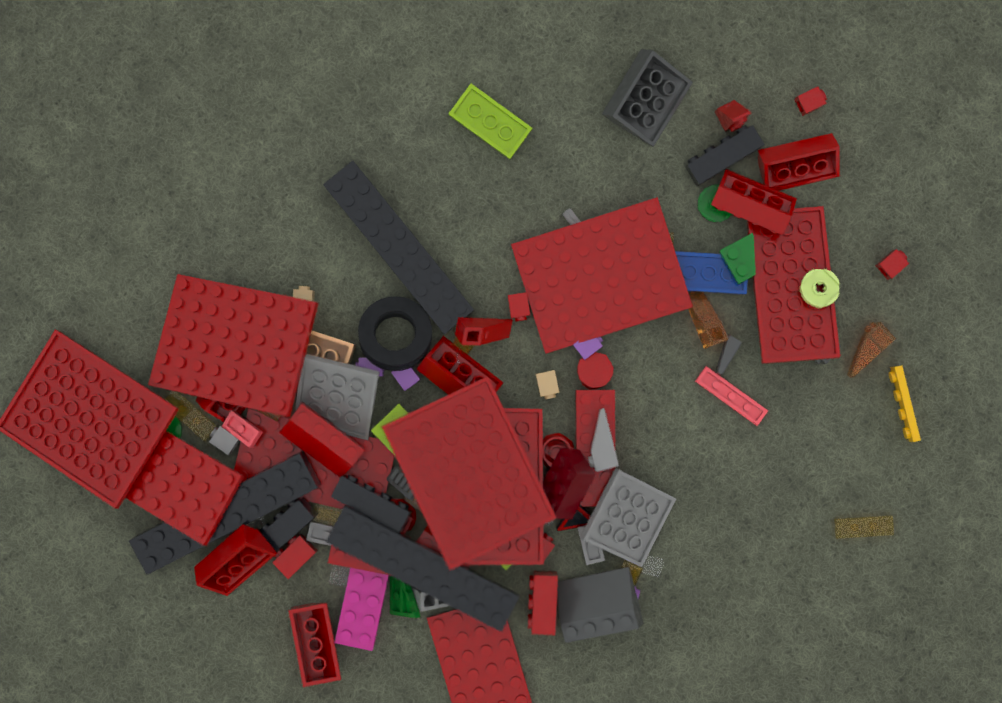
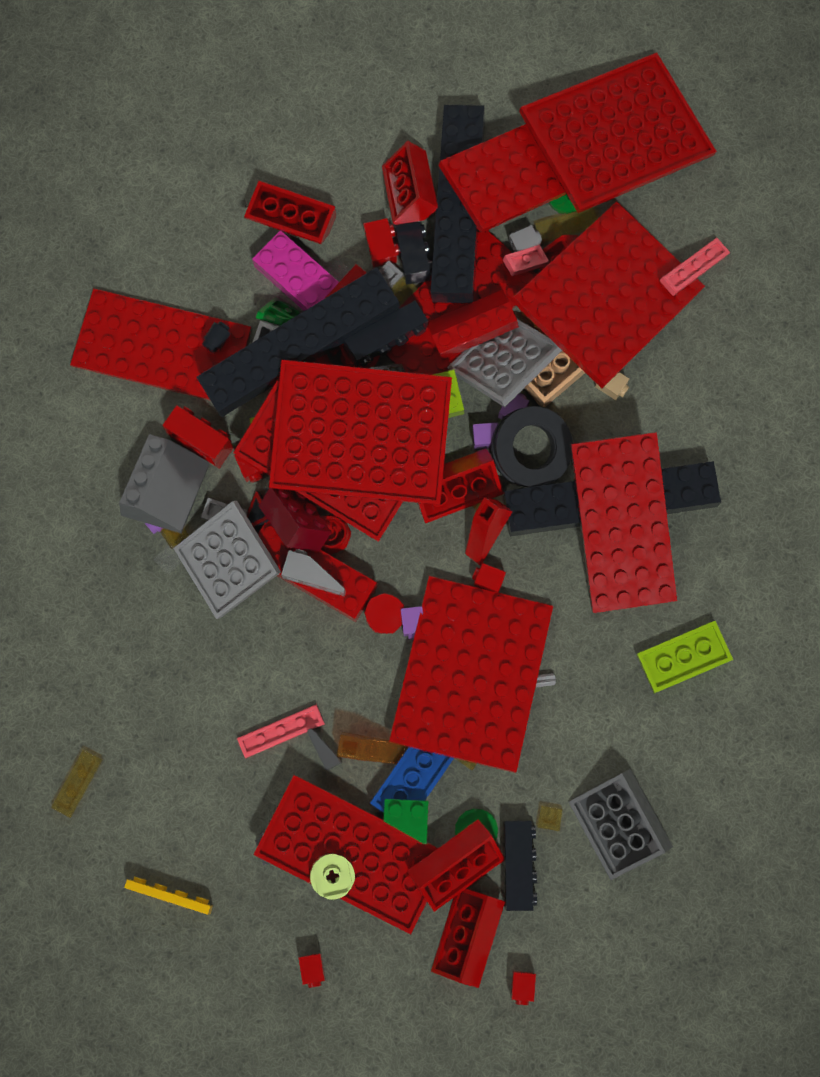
camera: 120 degrees right, 10 degrees down
tan brick [535,370,560,399] -> none
red slope [715,100,751,132] -> none
clear orange slope [847,322,896,378] -> none
none -> black brick [202,321,231,353]
none -> clear yellow tile [537,806,563,831]
none -> red plate [571,432,677,613]
none -> coral tile [660,238,730,296]

